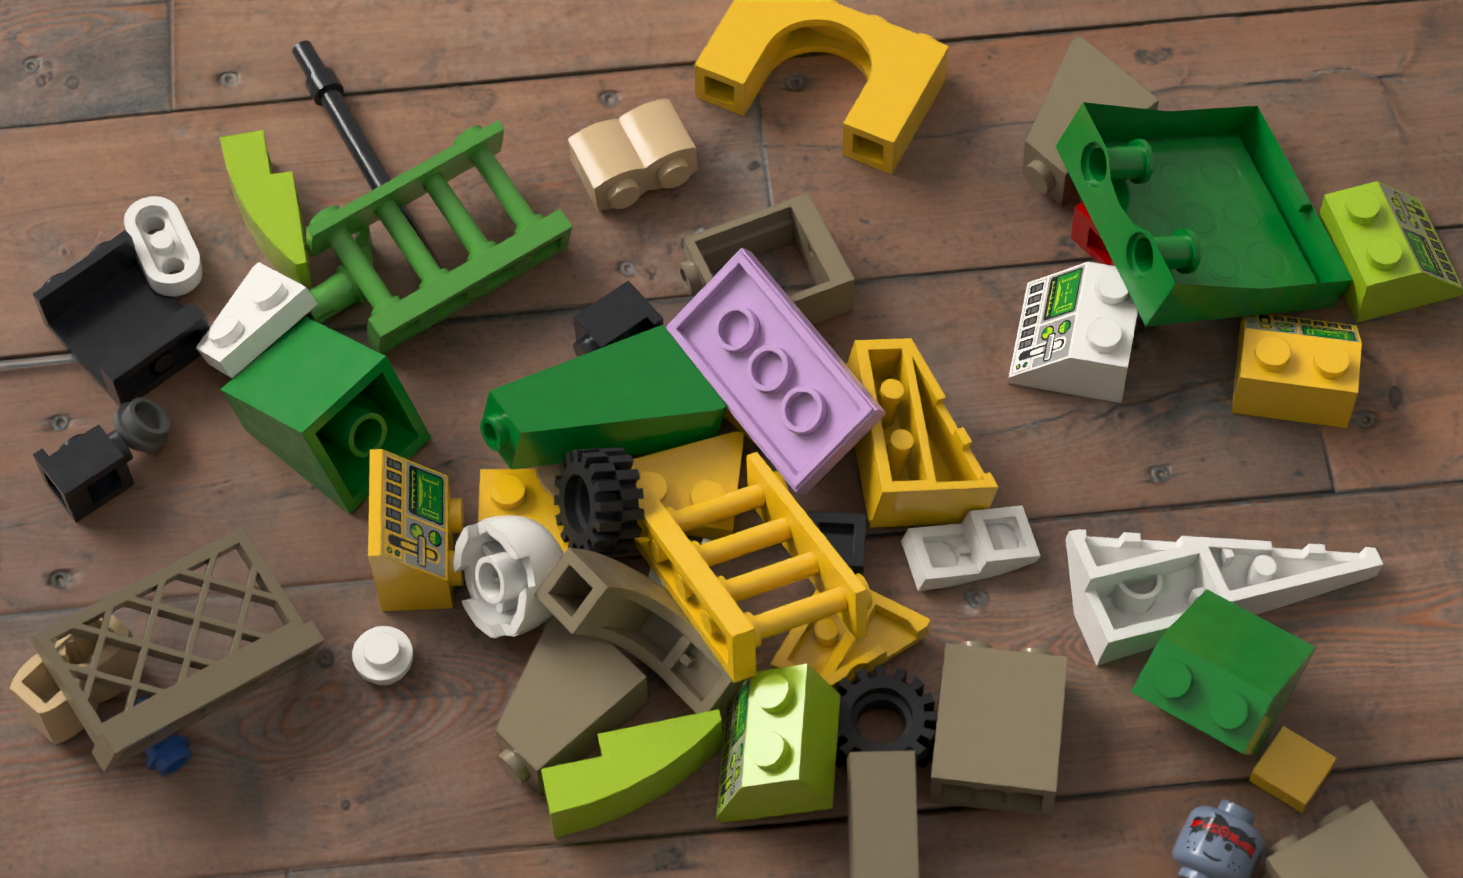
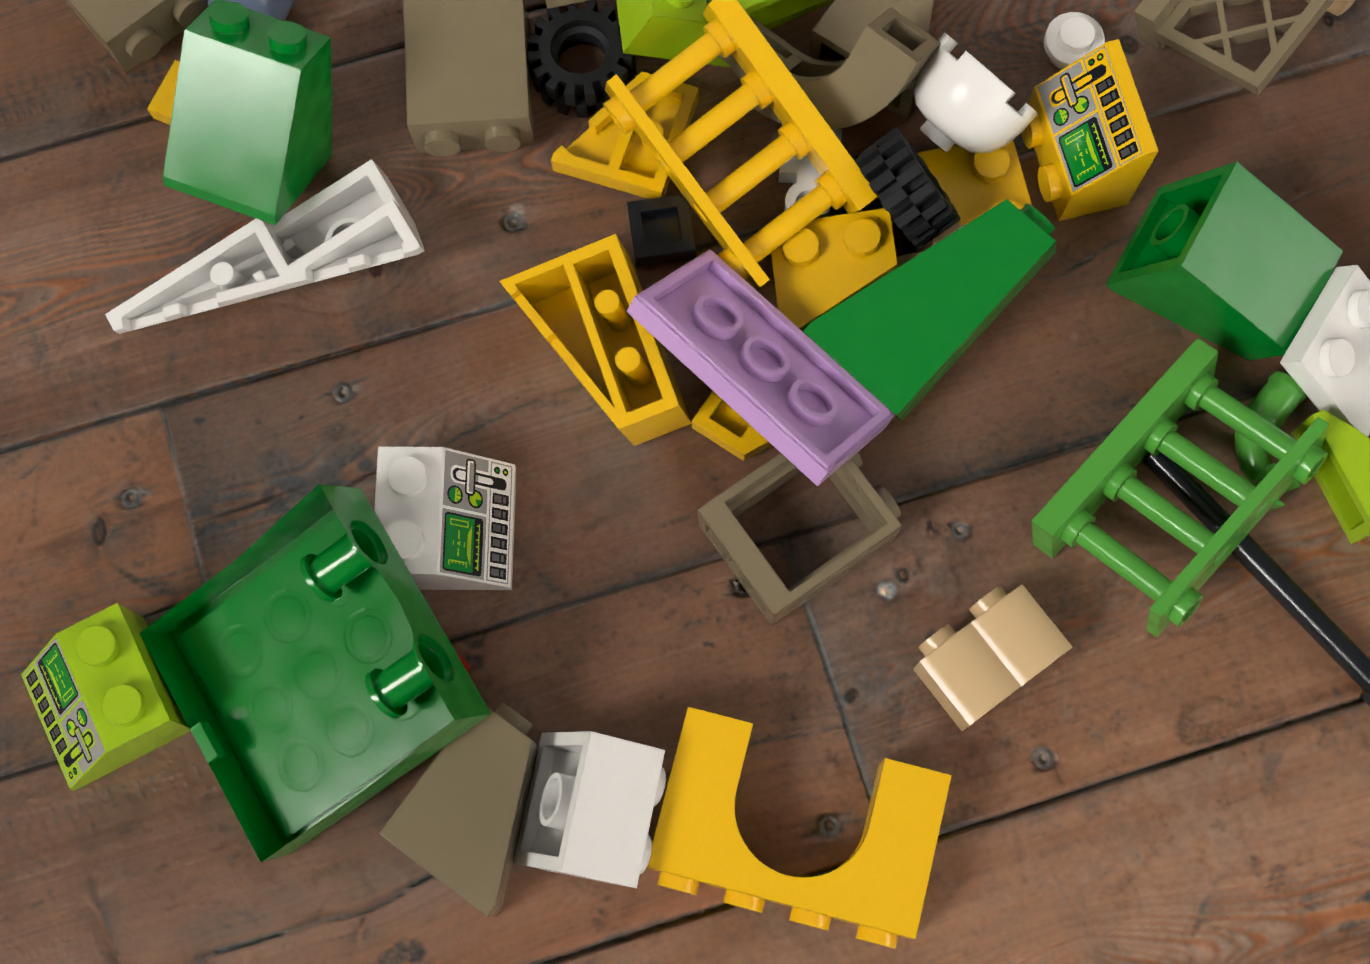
camera: 170 degrees right, 15 degrees up
black brick [573,281,664,357] -> none
white slope [901,506,1041,591] -> none
yellow slope [1231,314,1362,428] -> none
none -> white slope [513,731,666,888]

